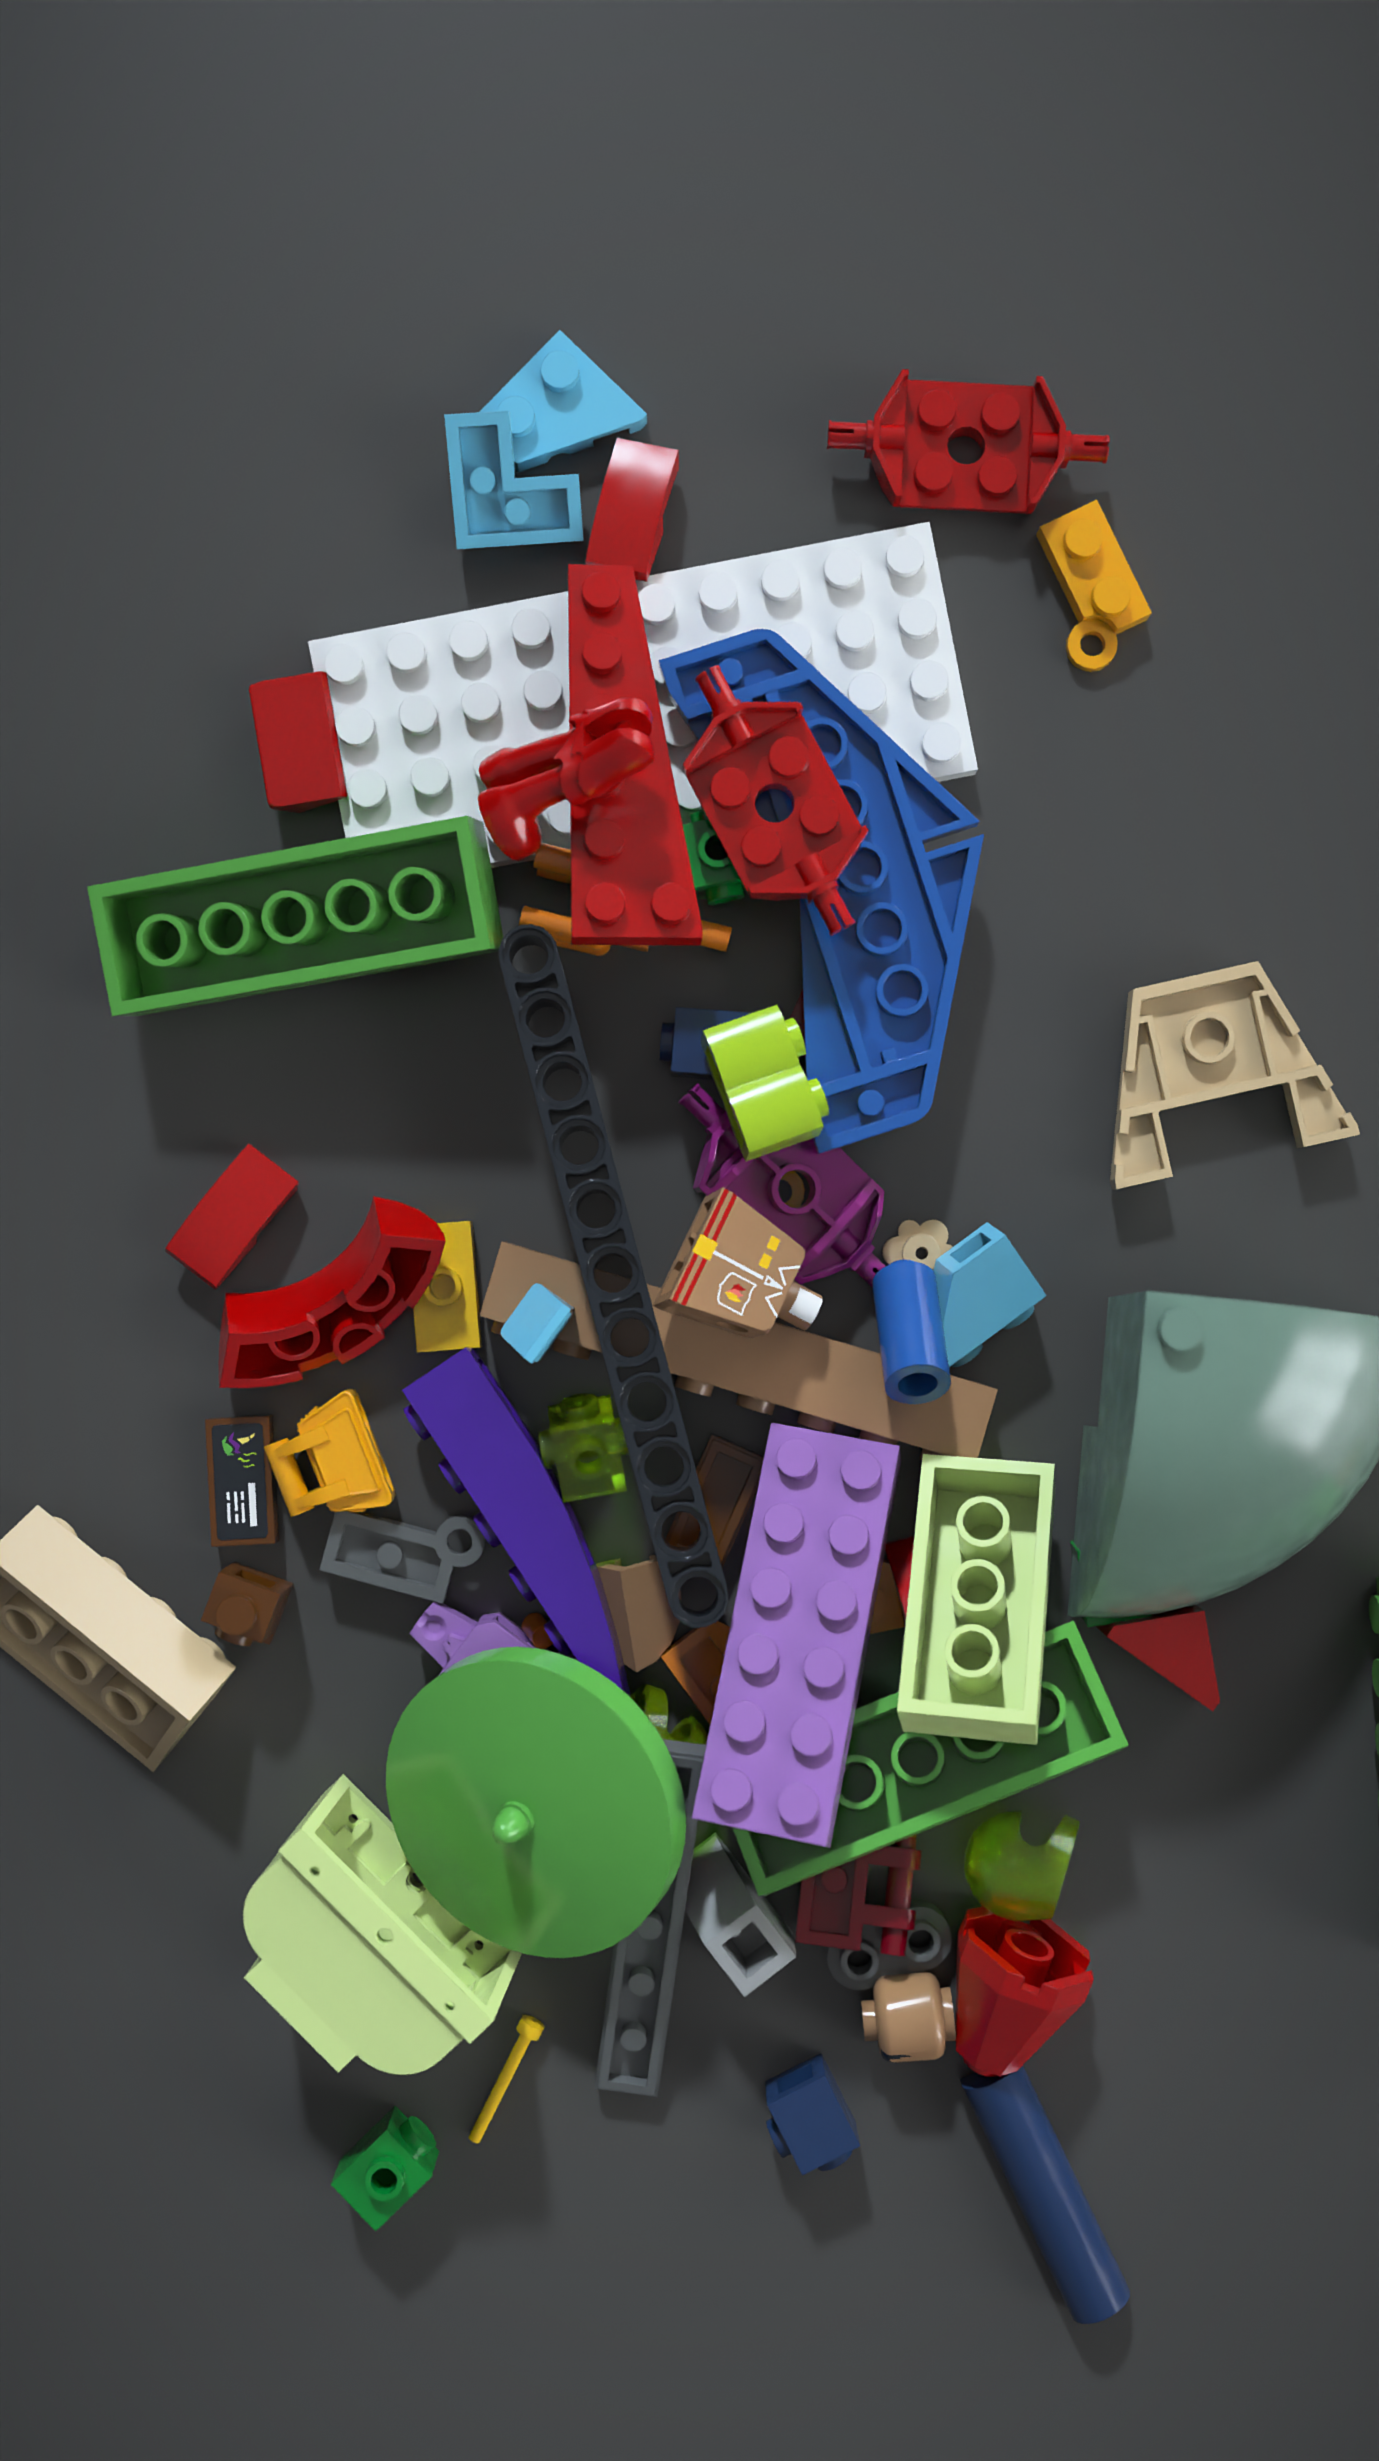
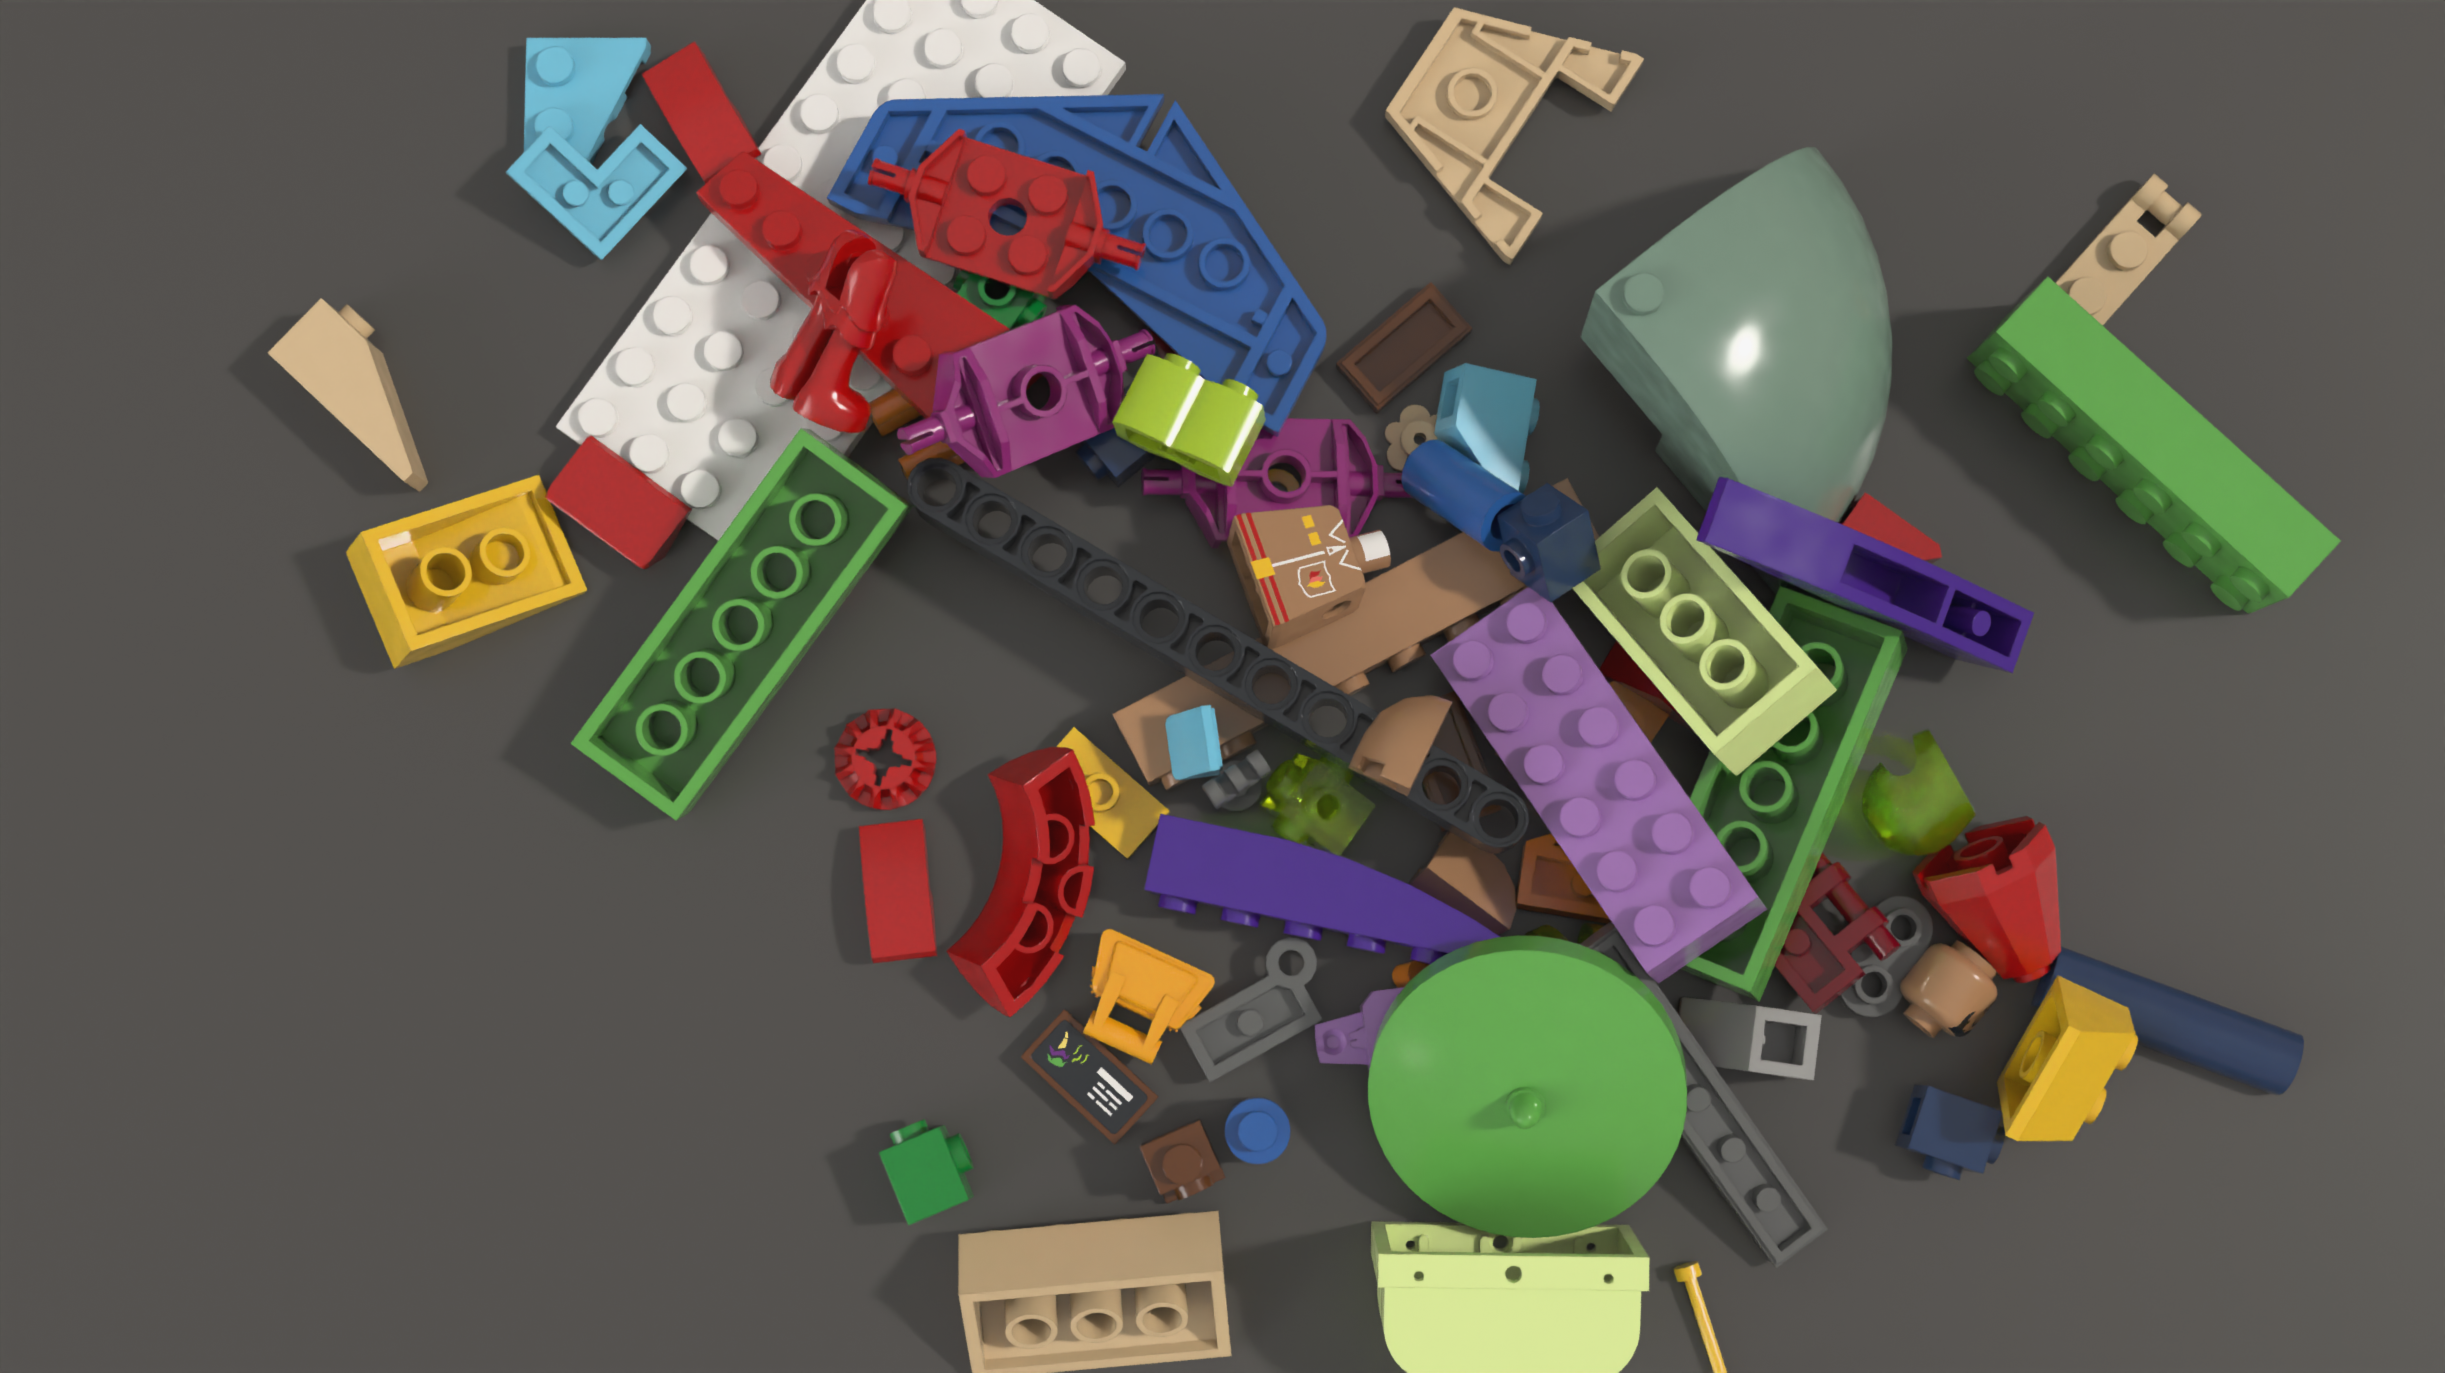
camera: 50 degrees left, 5 degrees down
none -> tan slope [268,298,428,492]
none -> yellow slope [346,475,587,669]
none -> red gear [834,708,936,810]
none -> green brick [879,1119,974,1225]
none -> magenta plate [897,305,1155,478]
none -> dark grey hinge [1202,749,1271,812]
none -> blue brick [1225,1097,1290,1164]
none -> reddish brown tile [1336,282,1473,414]
none -> medium nougat brick [1348,695,1453,796]
none -> dark blue brick [1497,483,1601,603]
none -> dark purple slope [1696,477,2034,673]
none -> yellow slope [1997,975,2138,1141]

